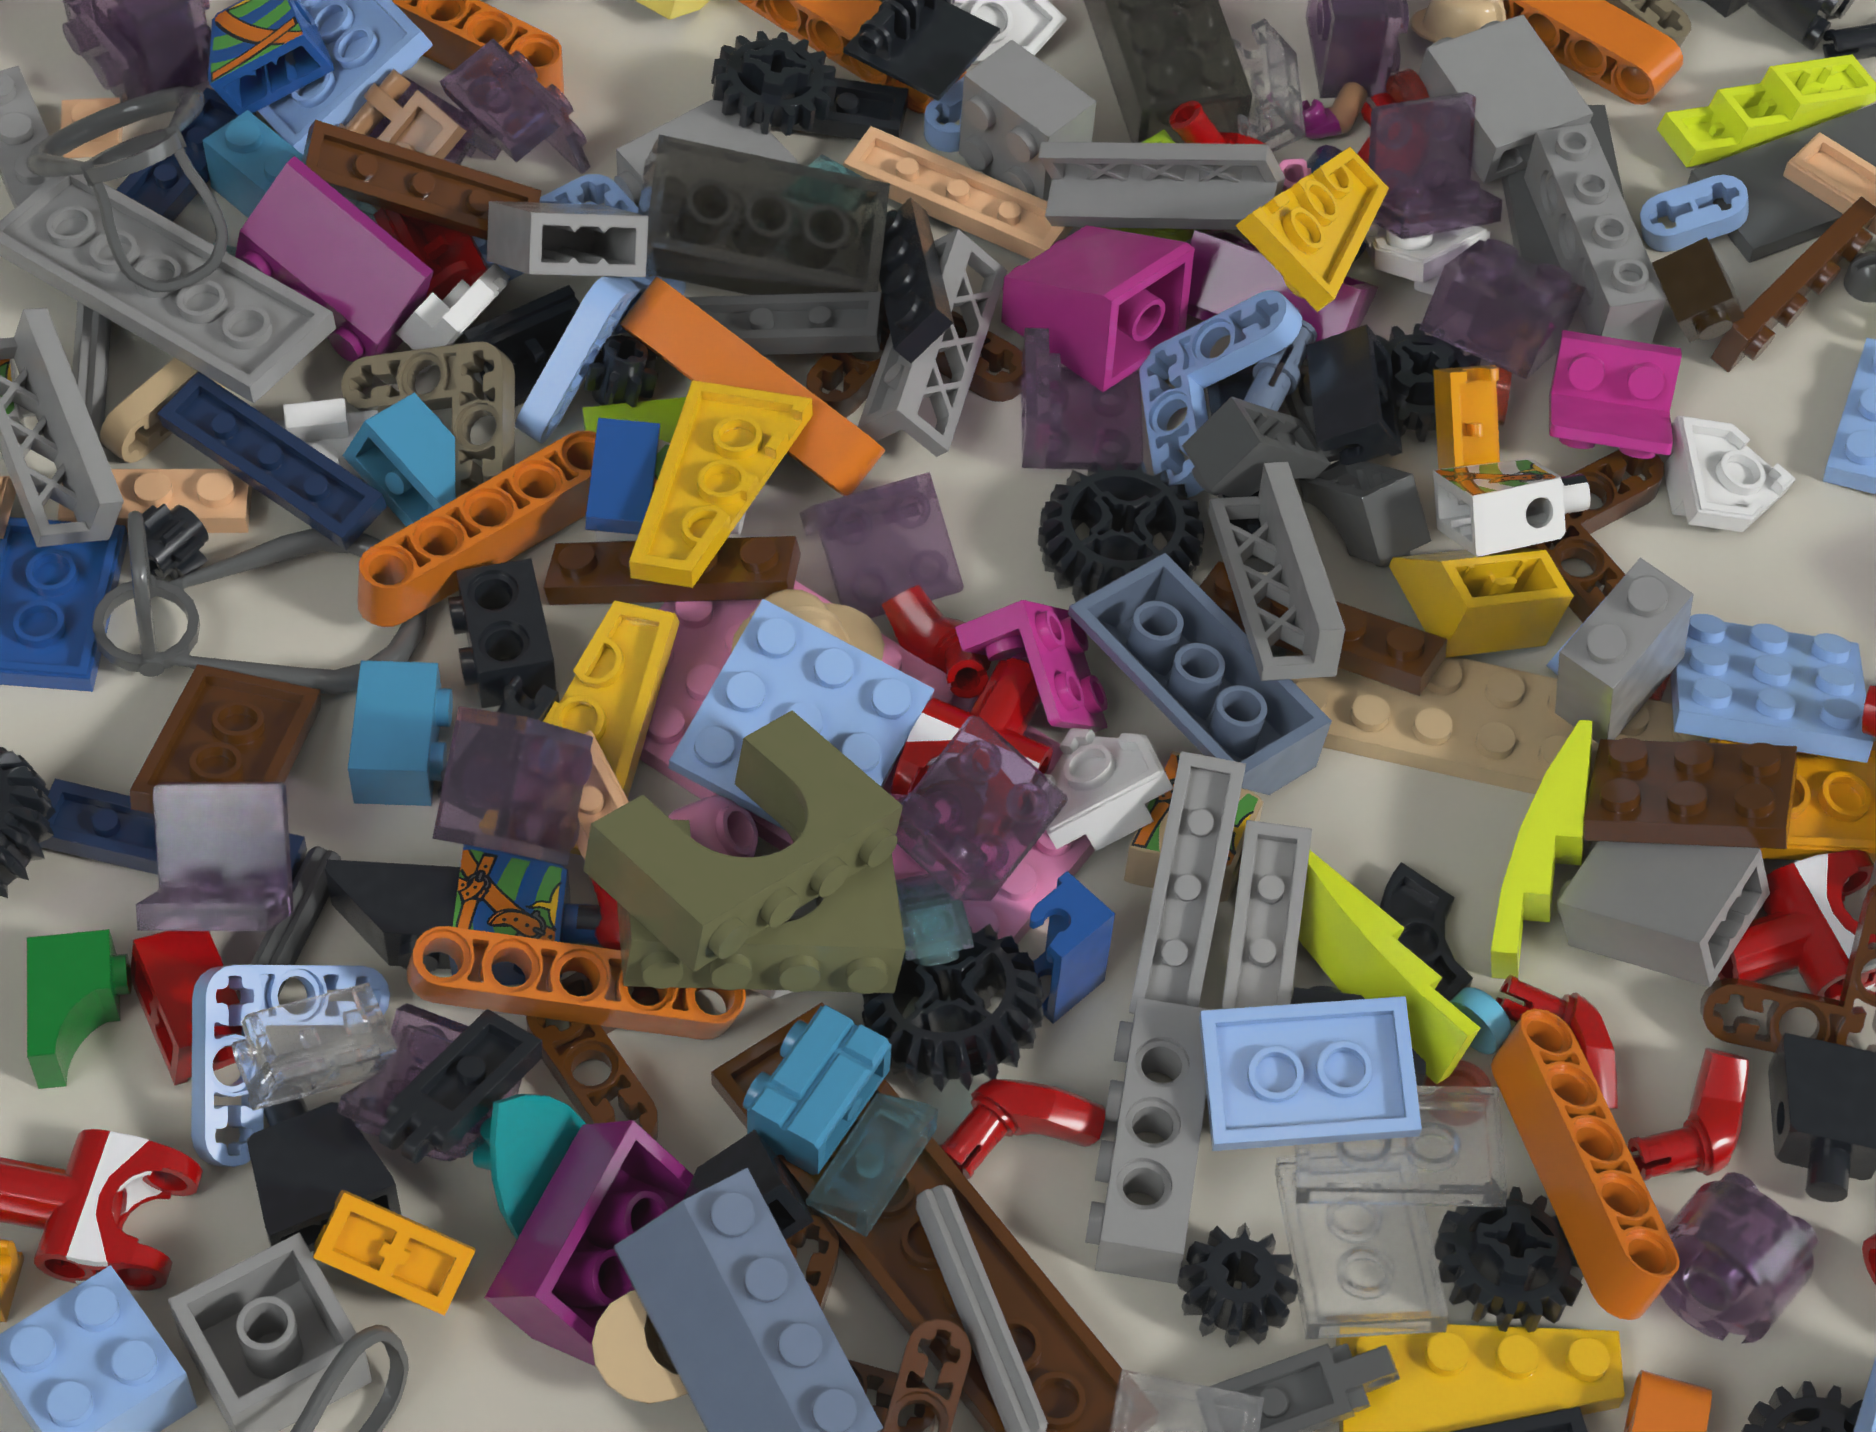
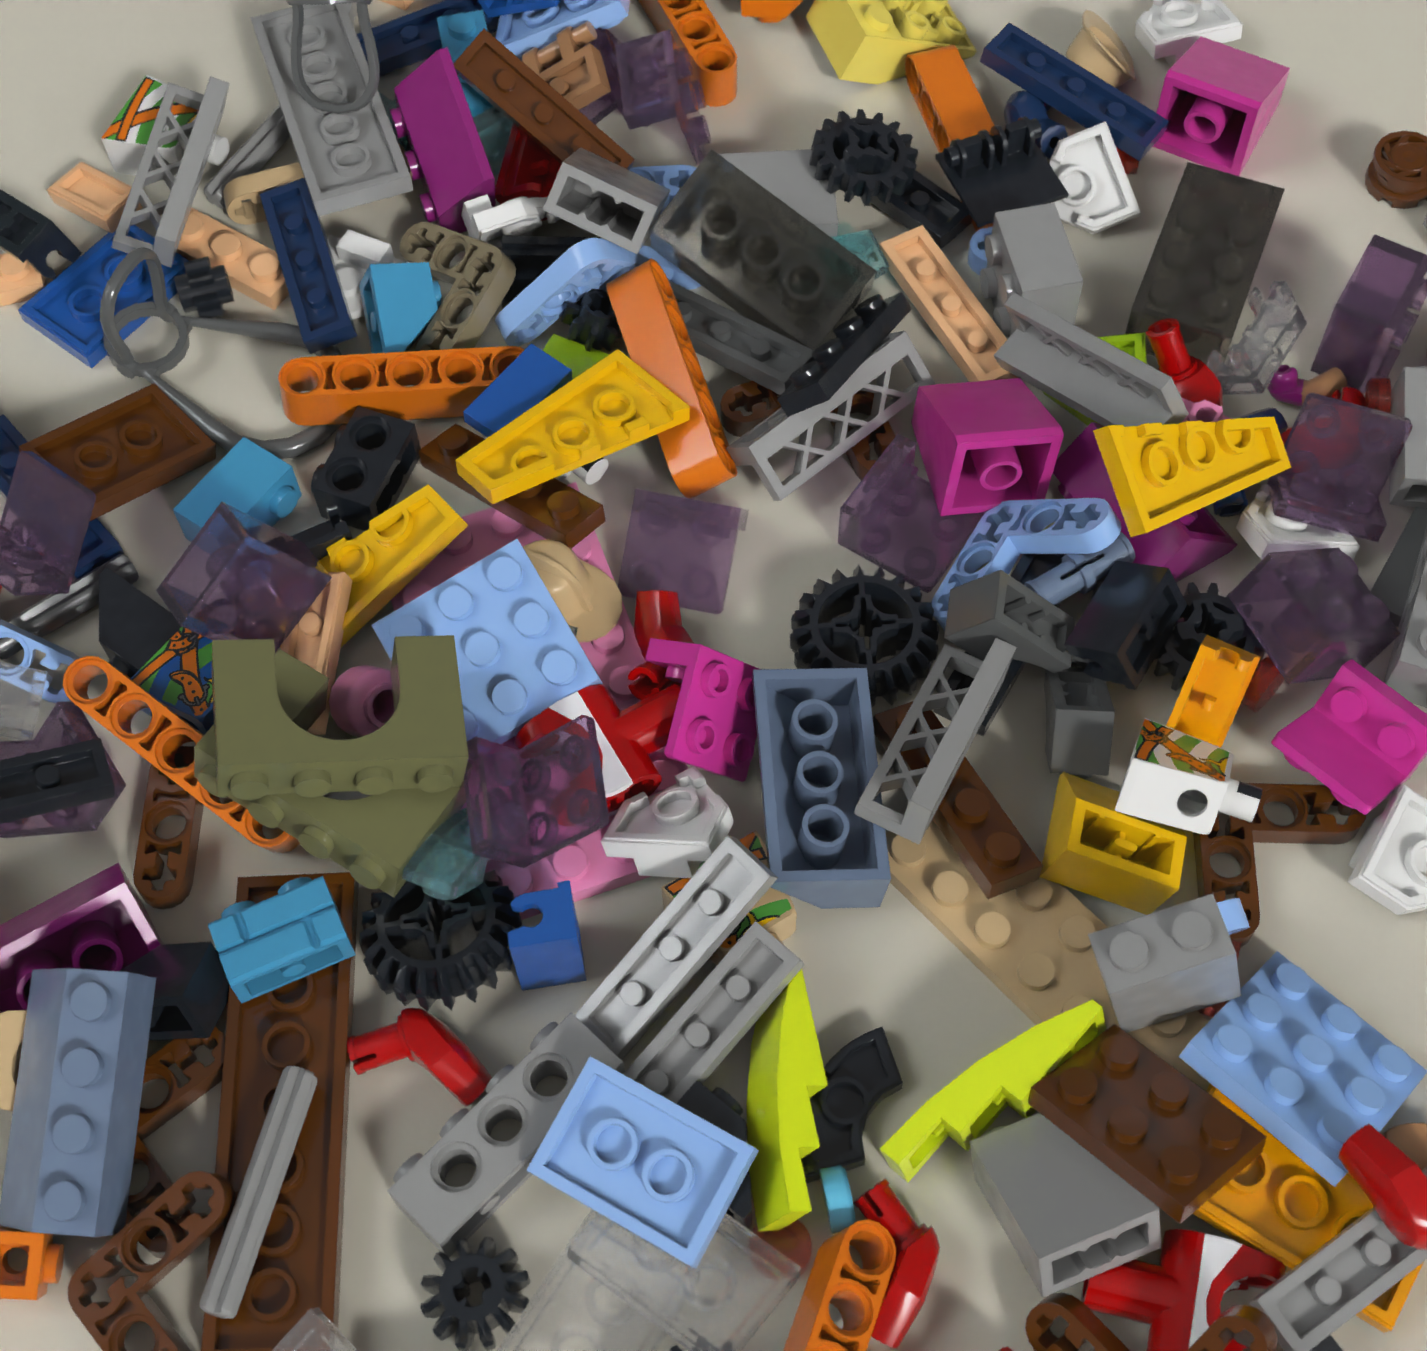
camera: 40 degrees right, 5 degrees up
teal shield [473,1094,586,1240] -> none
clear light blue slope [806,1093,938,1237] -> none

